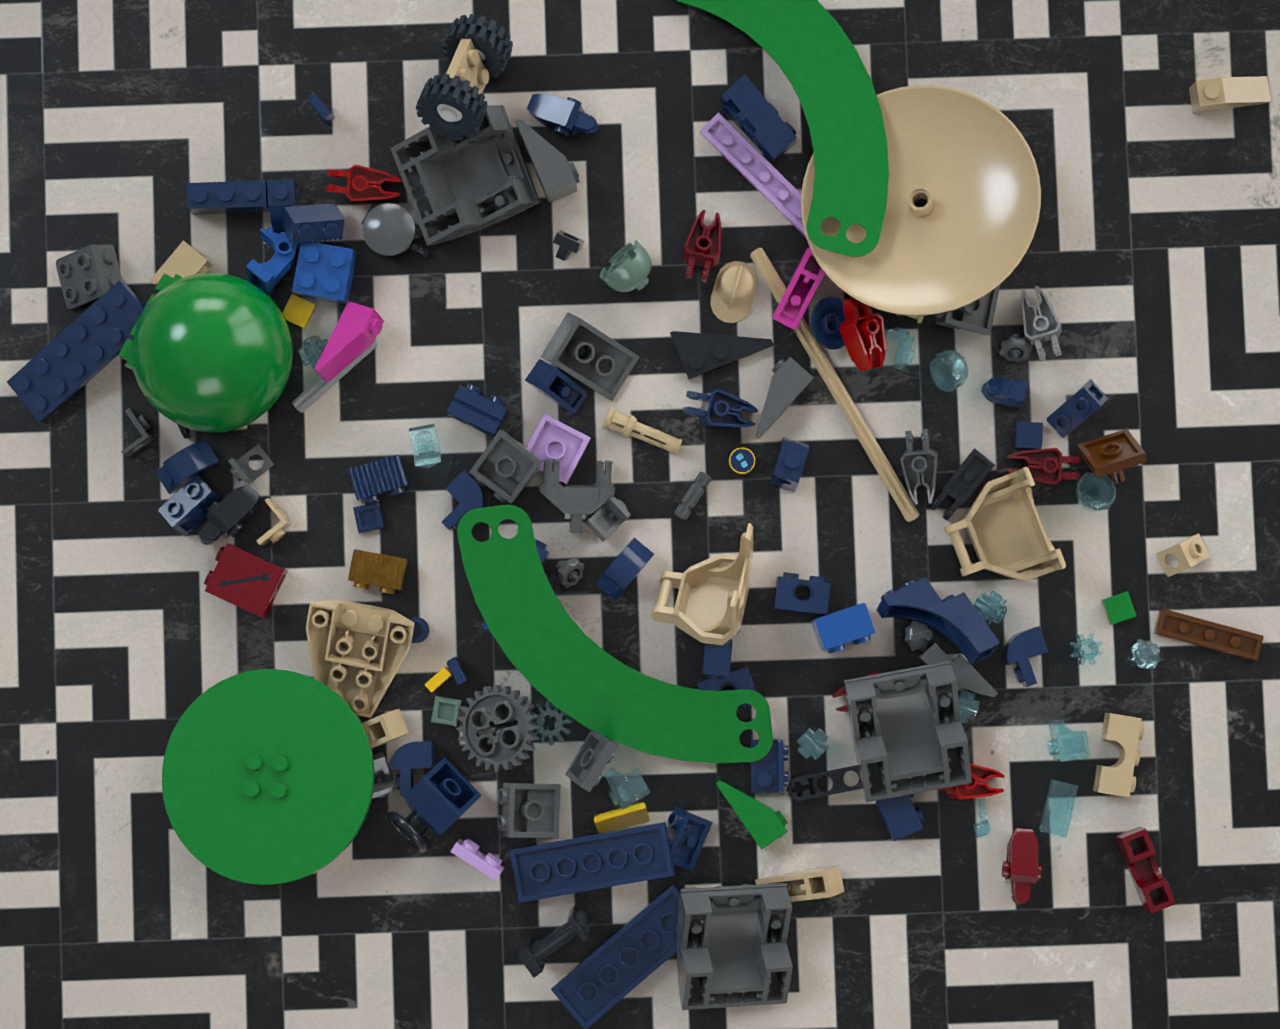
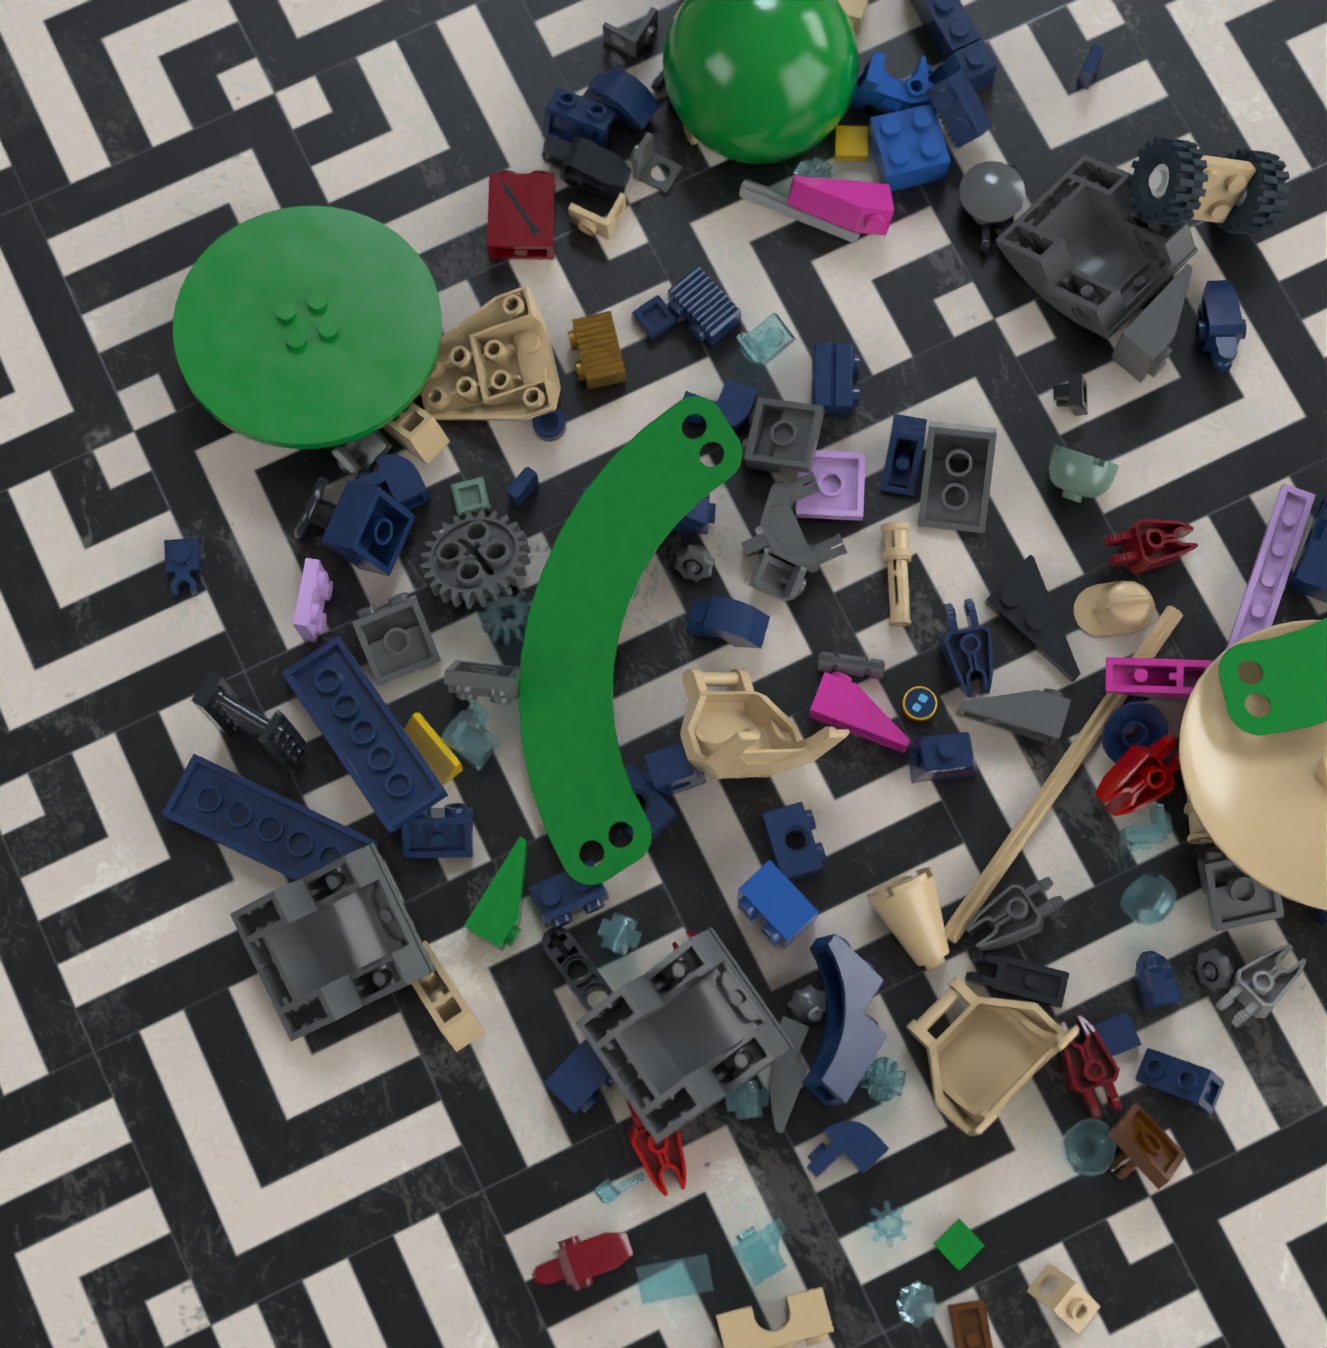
camera: 70 degrees right, 10 degrees down
red hinge [325,164,401,201] -> none
yellow tile [425,667,452,693] -> none
none -> dark blue plate [164,537,202,598]
none -> dark pink slope [809,671,910,754]
none -> tan cone [866,867,950,970]

